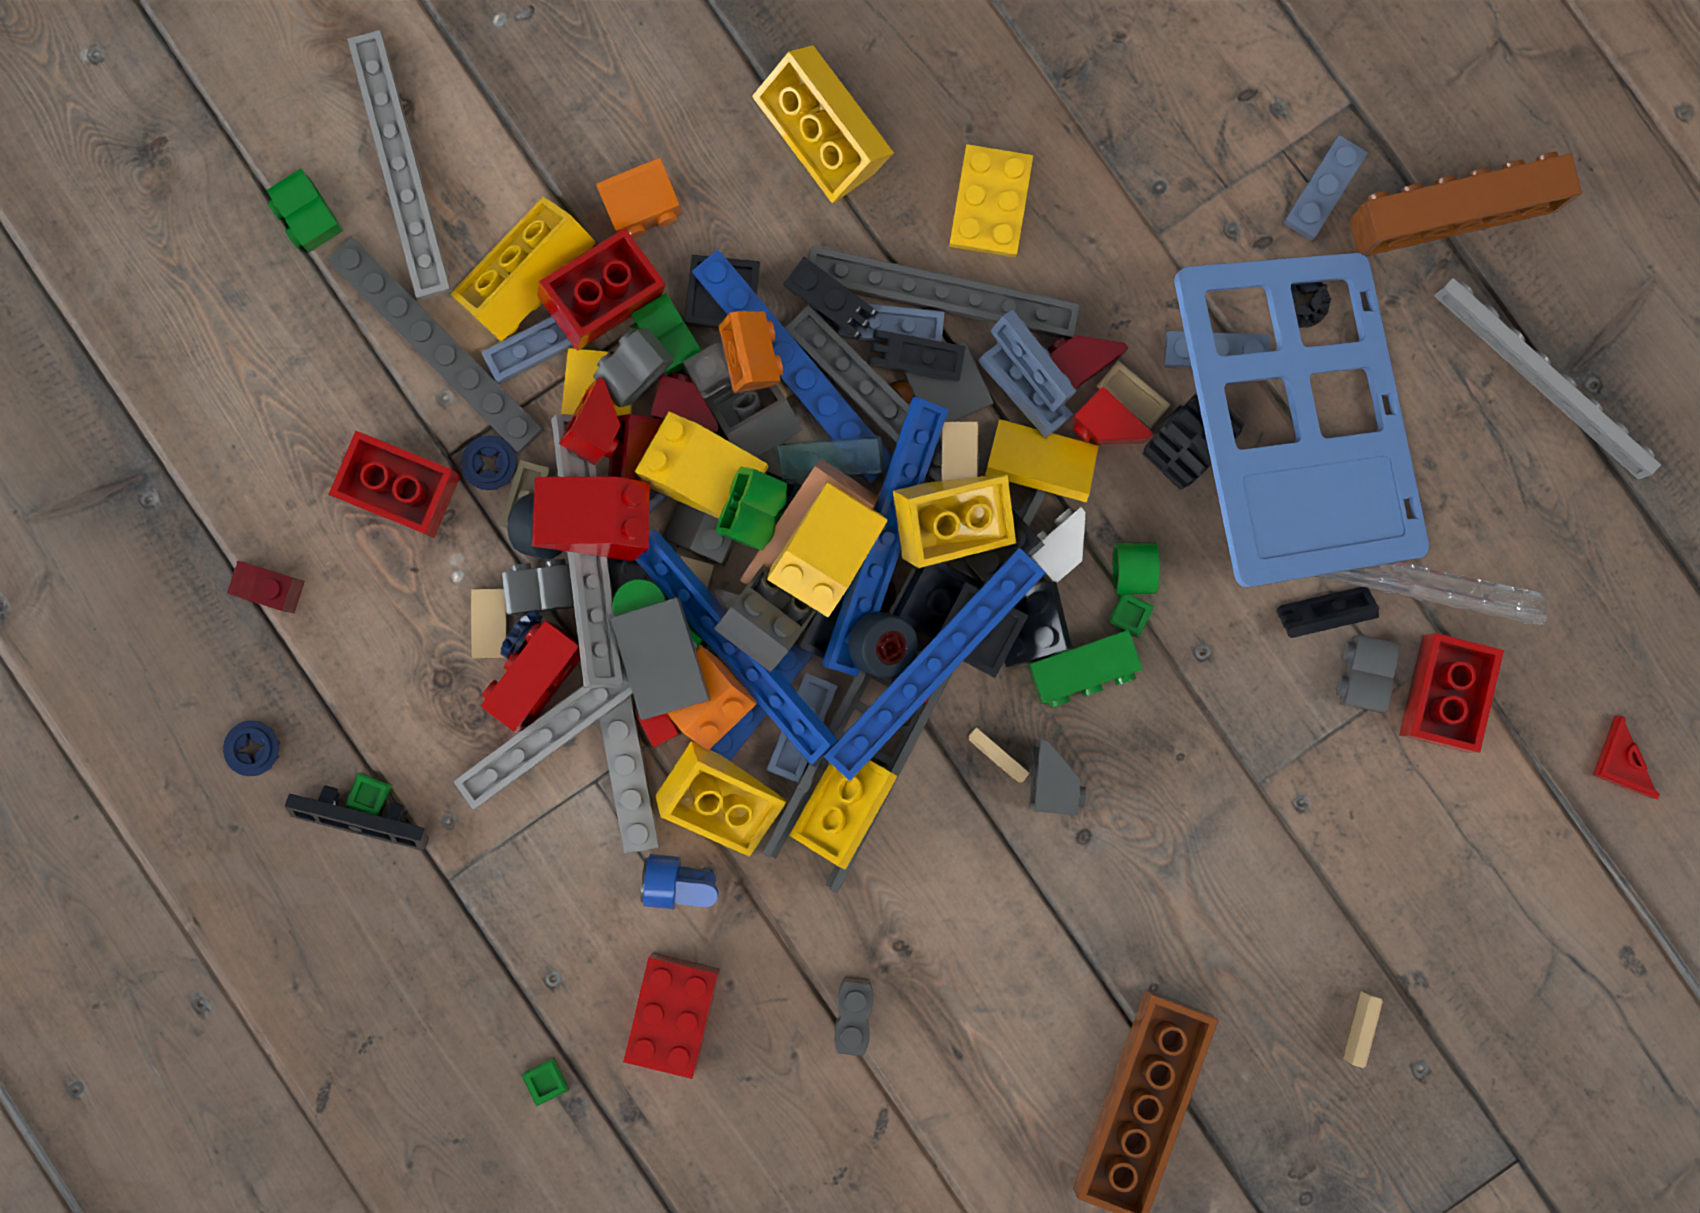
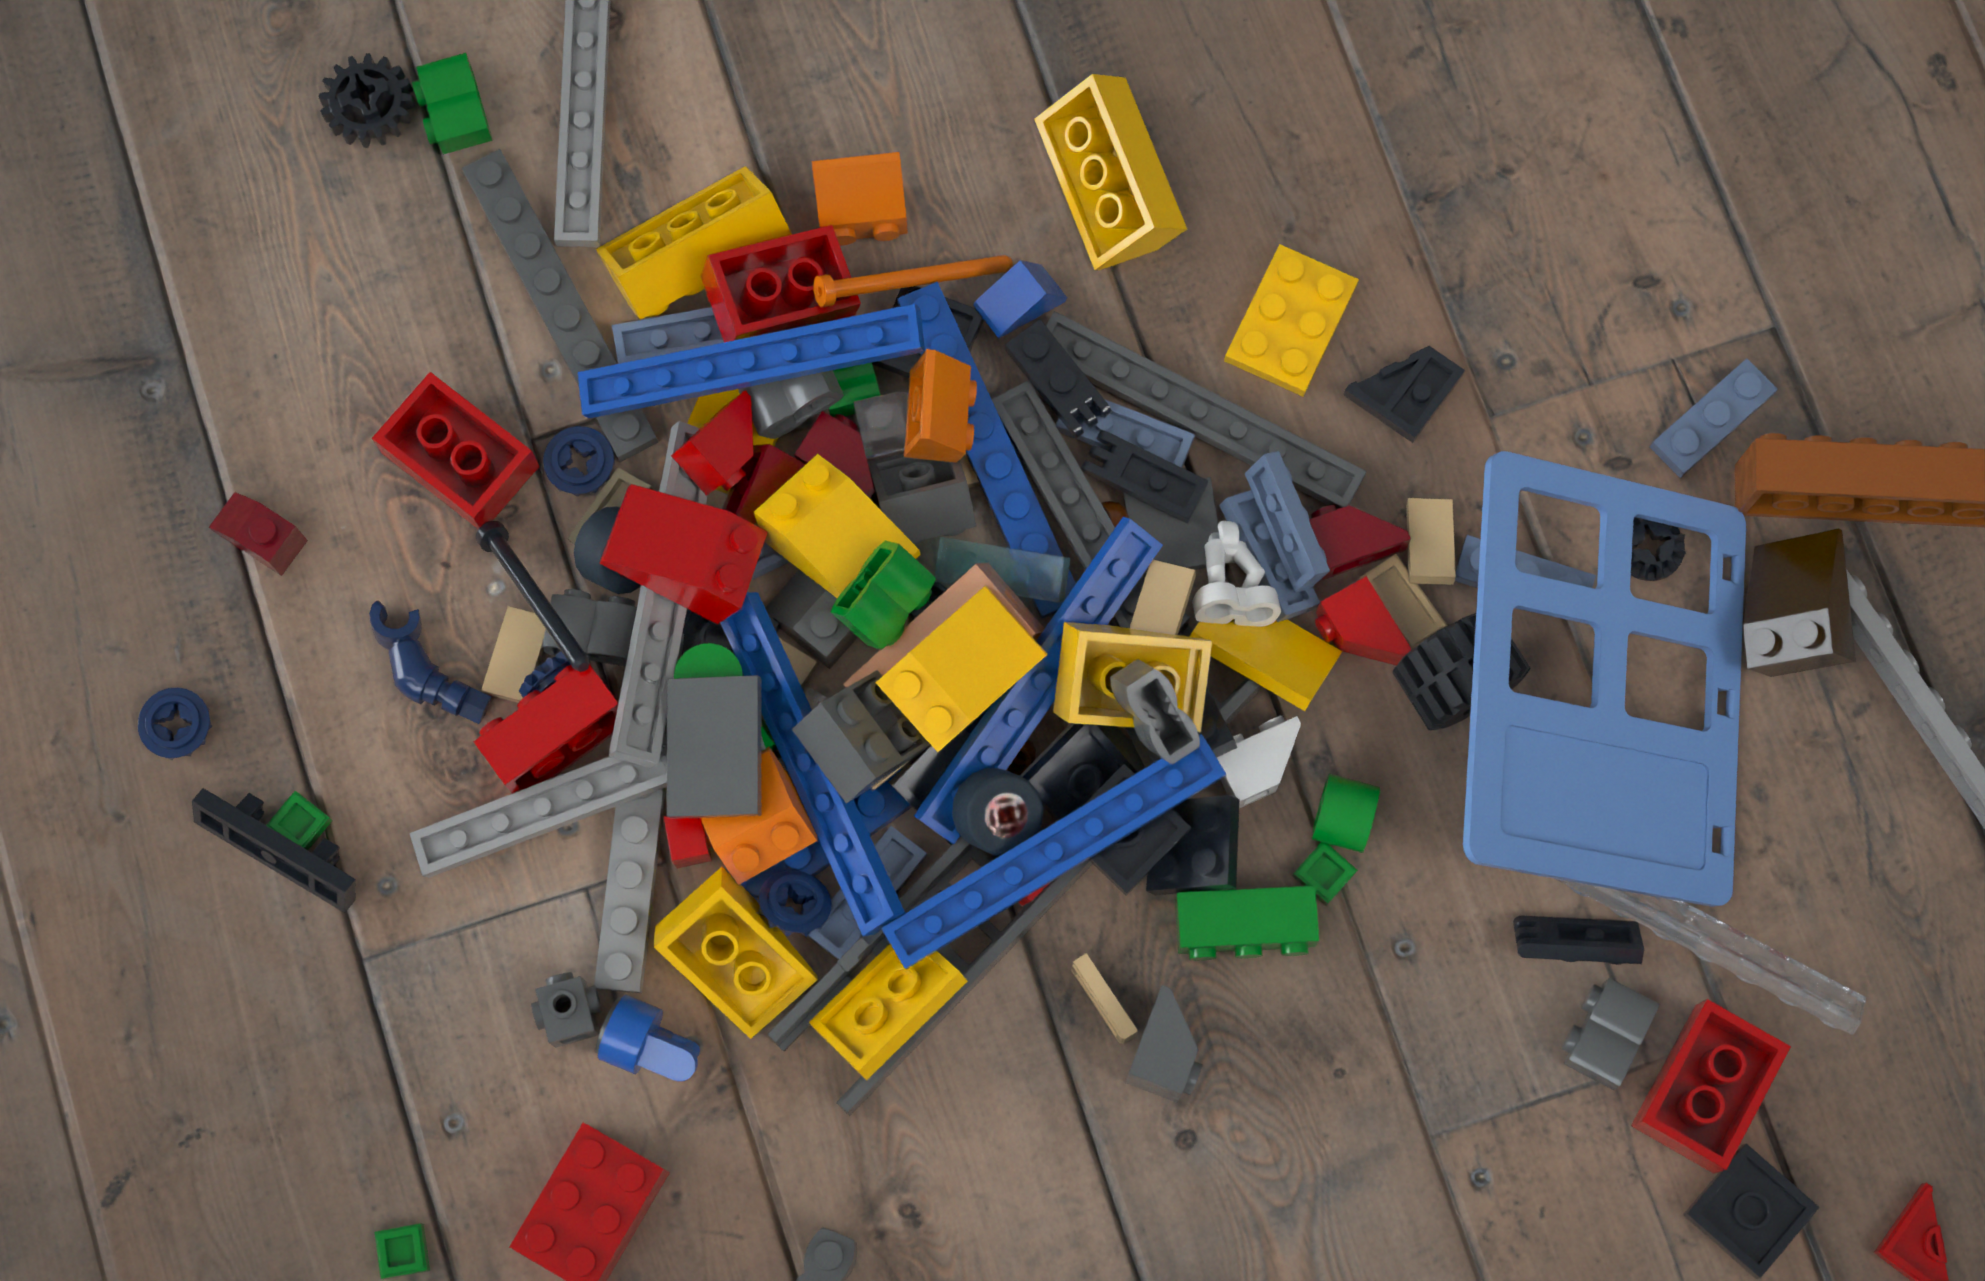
camera: 15 degrees right, 10 degrees down
none -> black gear [318,53,416,148]
none -> dark blue piece [369,600,491,724]
none -> black bar [476,521,590,672]
none -> dark grey brick [531,972,602,1048]
none -> blue plate [578,304,925,419]
none -> dark blue gear [757,870,832,938]
none -> orange bar [814,255,1013,307]
none -> blue slope [973,260,1067,339]
none -> dark grey brick [1110,659,1200,765]
none -> white piece [1192,521,1281,627]
none -> black wing [1344,346,1465,443]
none -> tan tile [1406,498,1456,585]
none -> black plate [1683,1143,1820,1279]
none -> dark brown slope [1743,528,1856,677]

